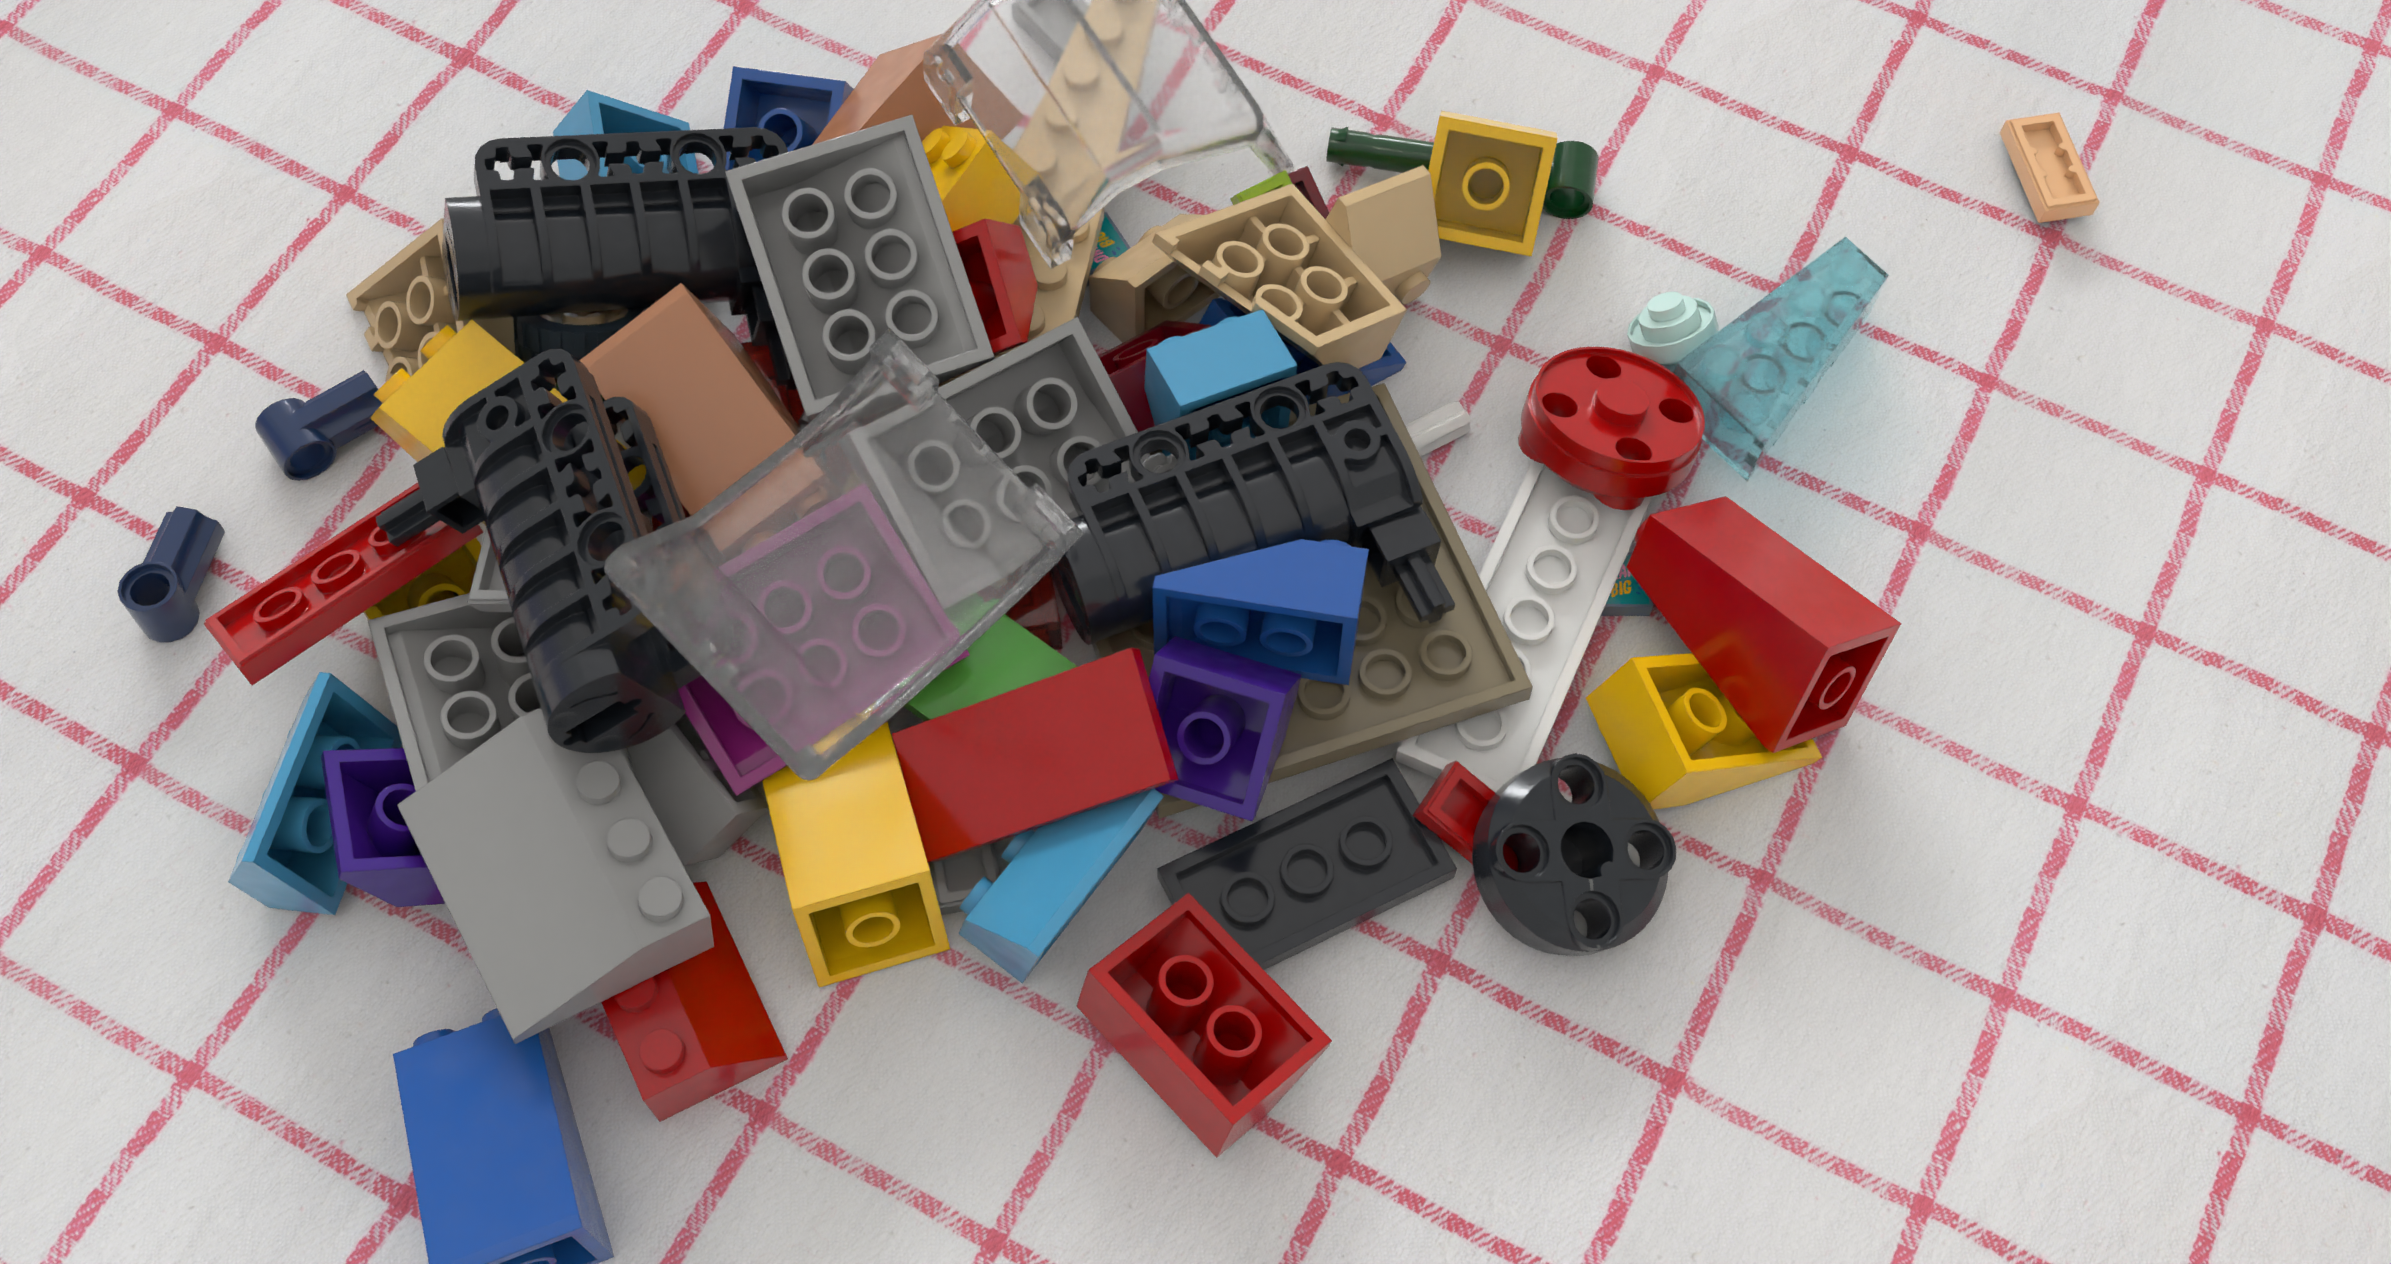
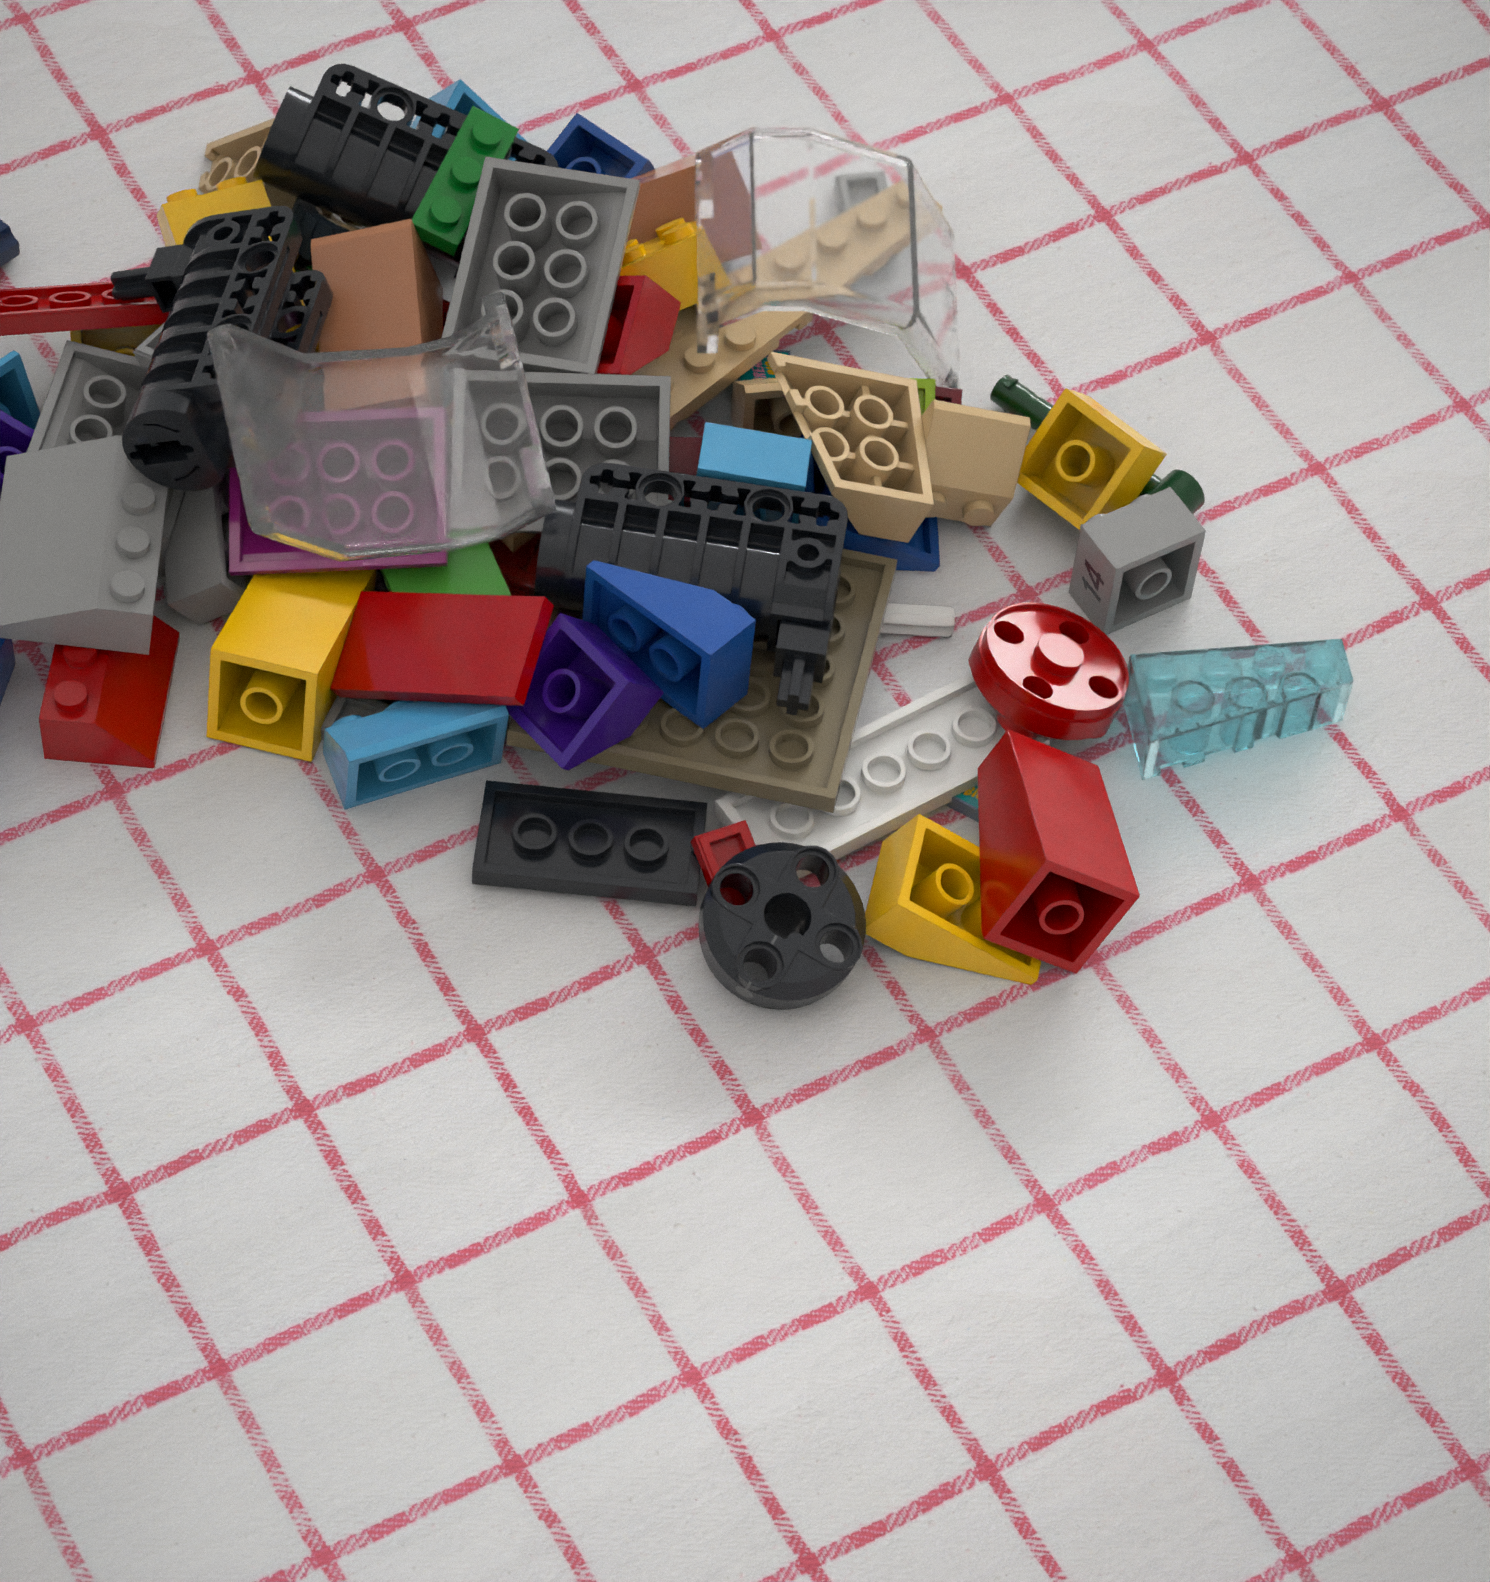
camera: 30 degrees right, 10 degrees down
dark blue piece [255,370,383,481] -> none
red slope [1076,892,1332,1158] -> none
light aqua plate [1627,292,1719,365] -> none
none -> green plate [412,106,519,256]
none -> light grey brick [1068,487,1206,635]

